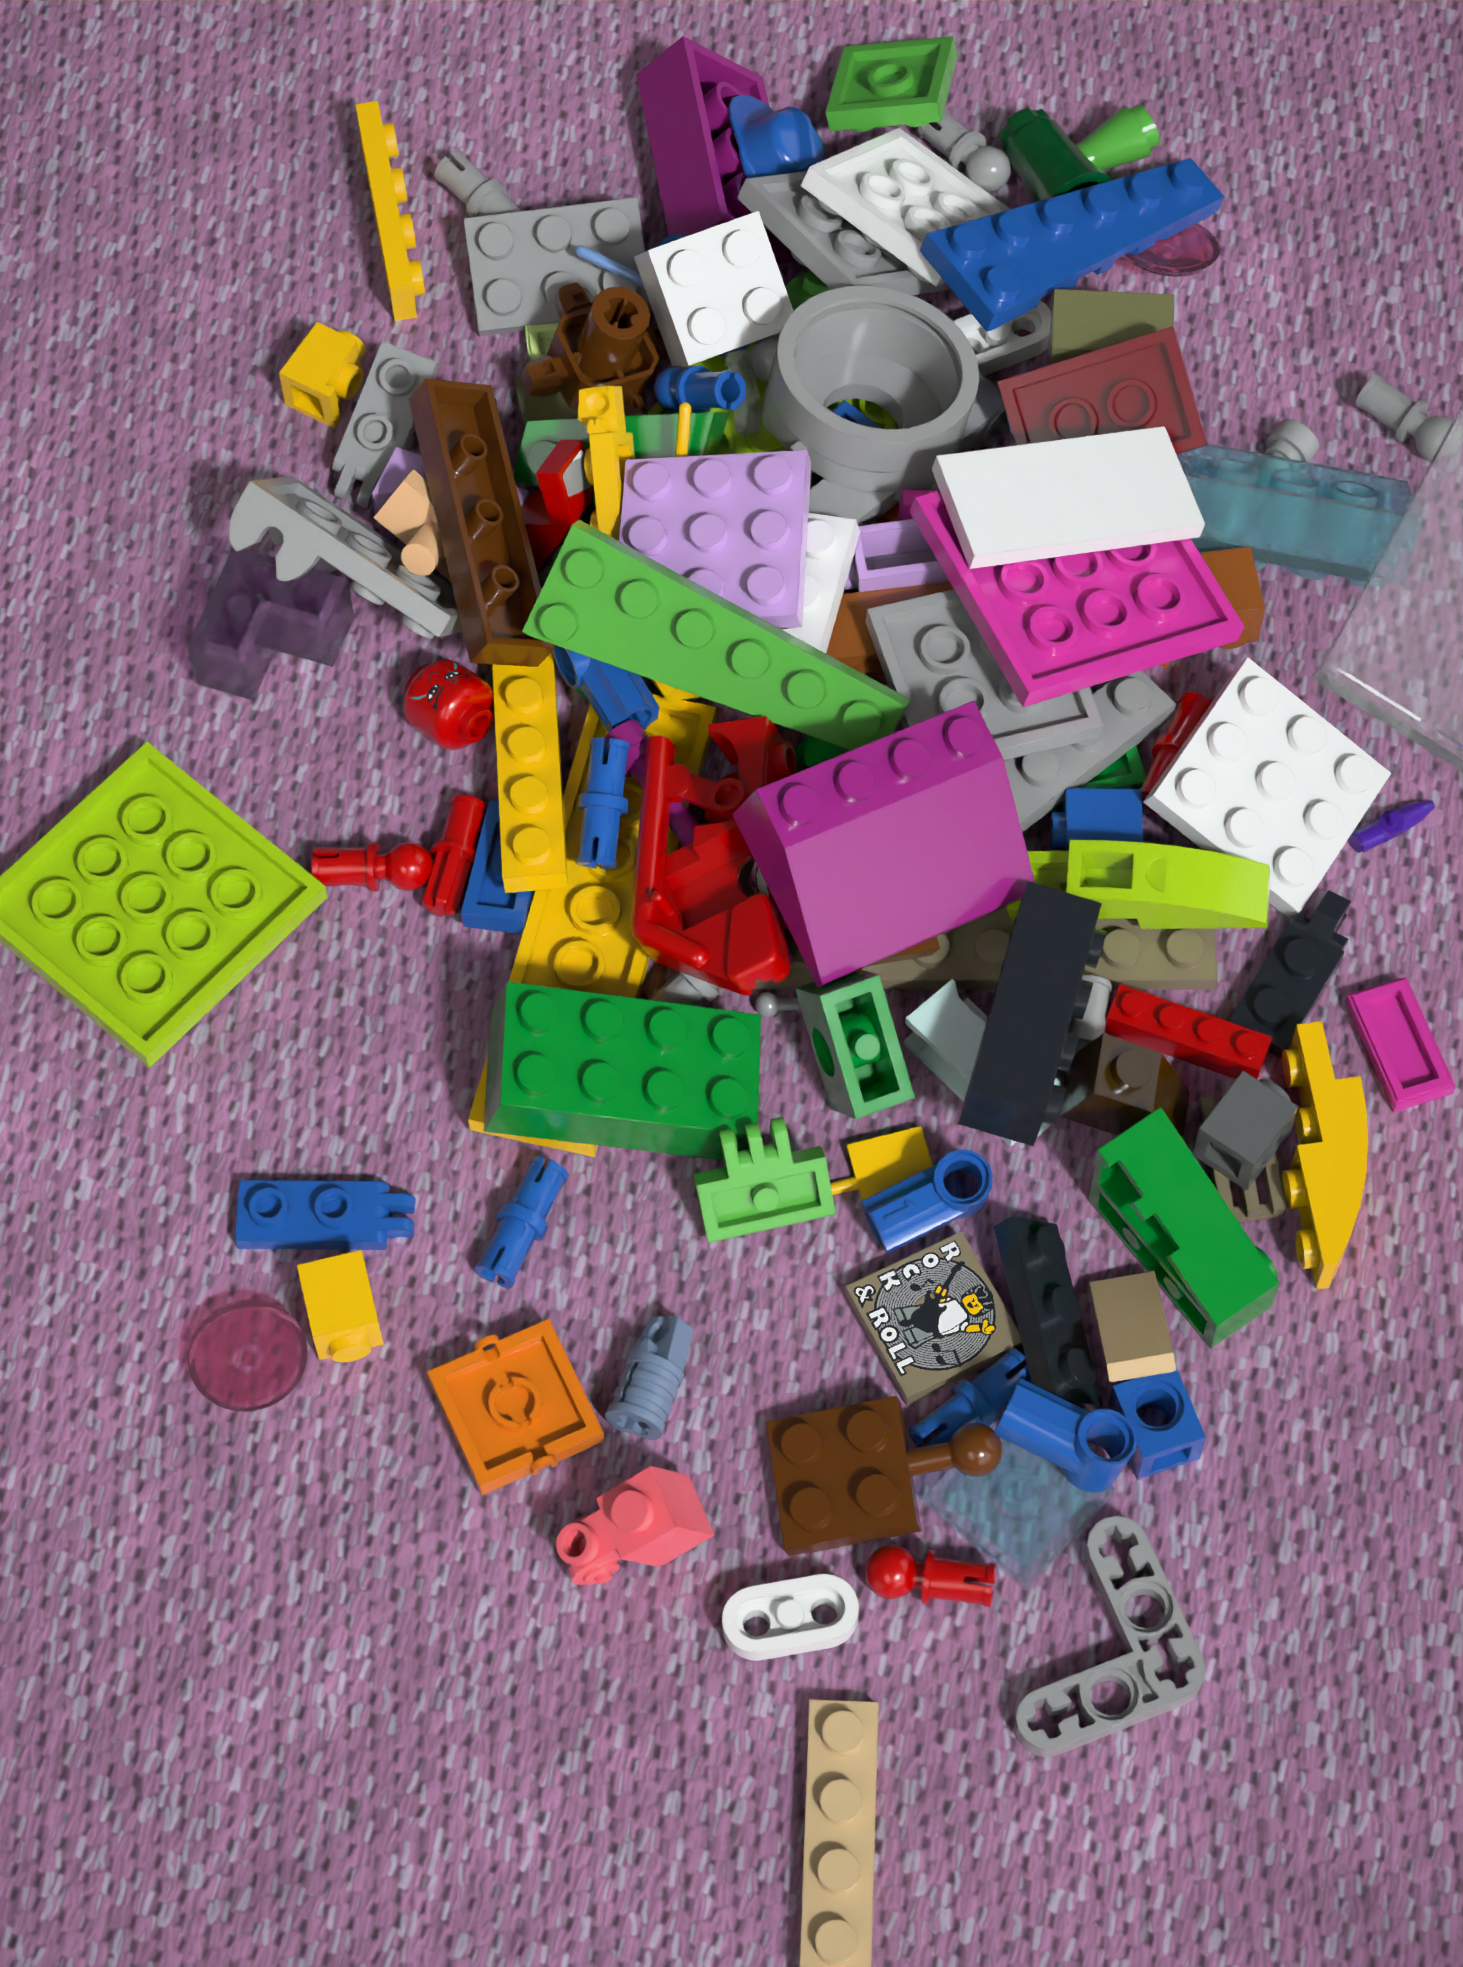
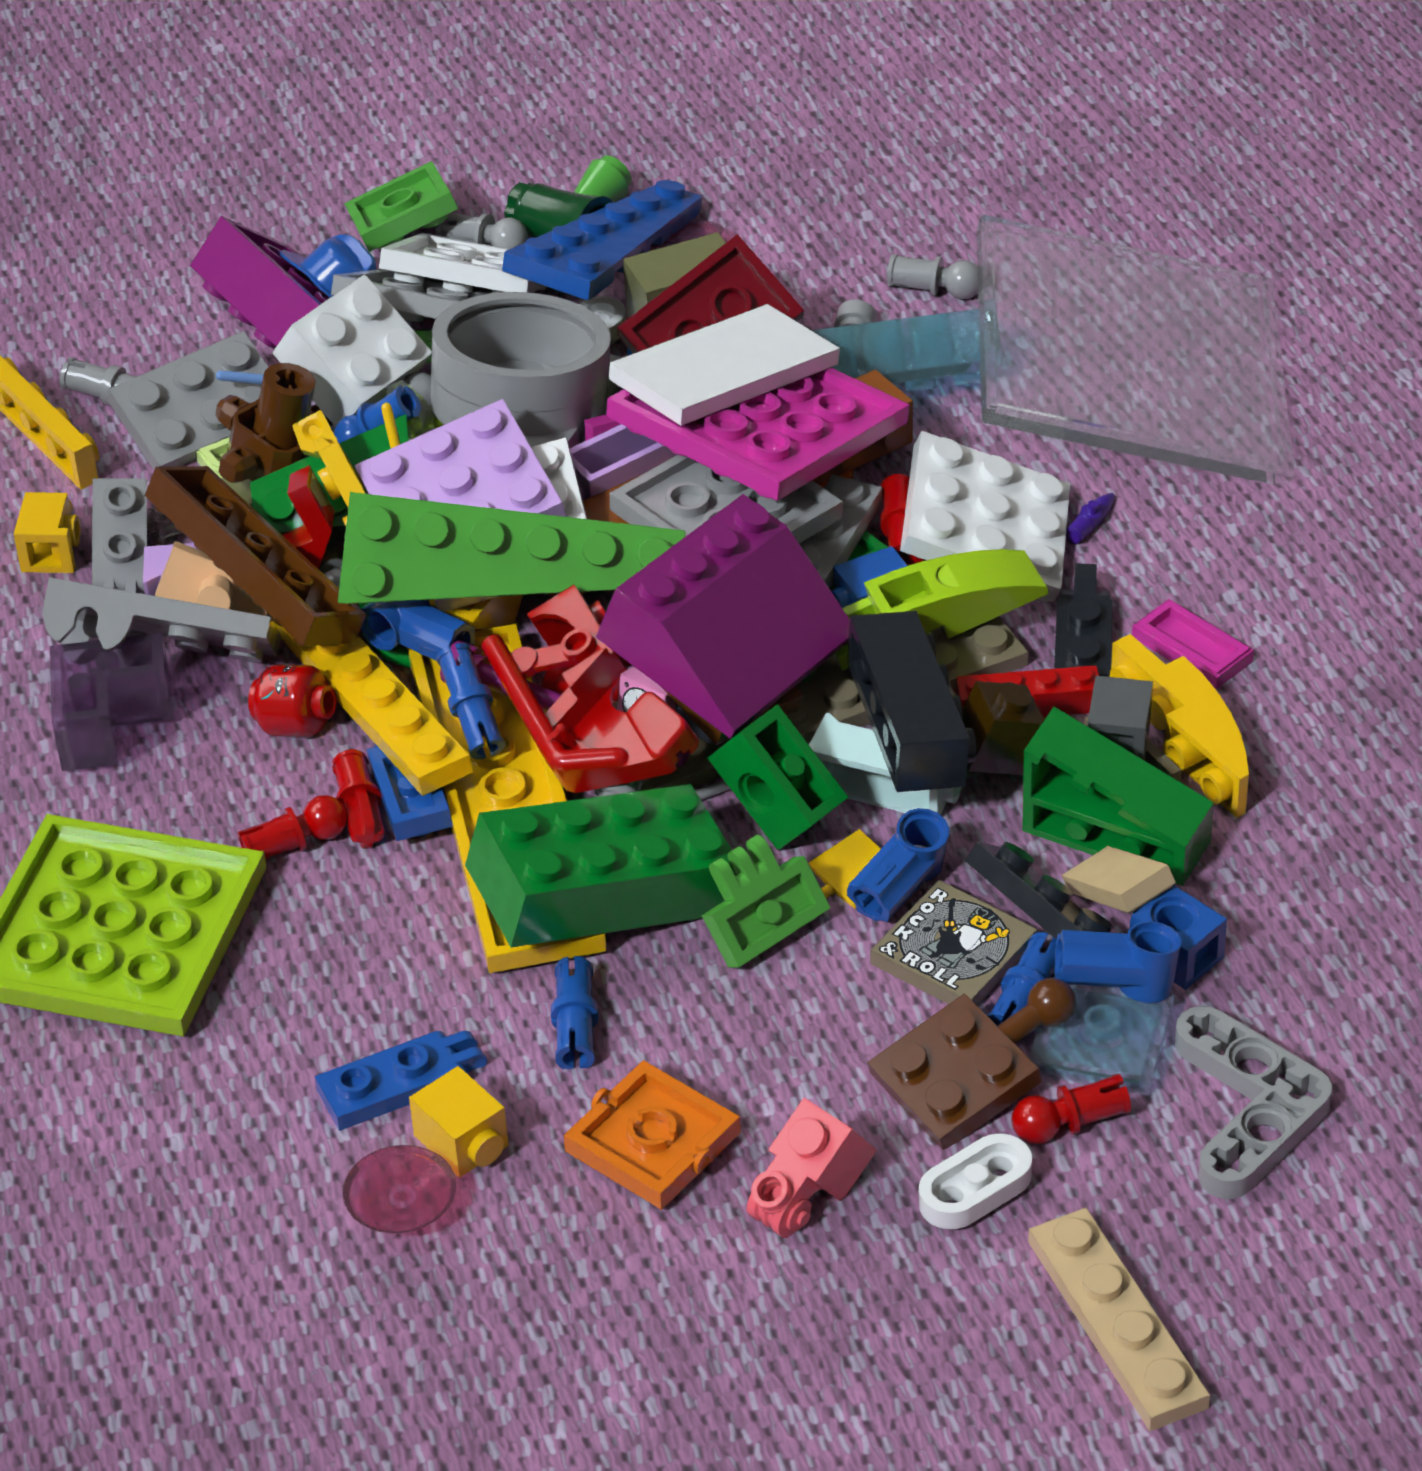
camera: 25 degrees left, 20 degrees down
sand blue hinge [605,1316,693,1440] -> none

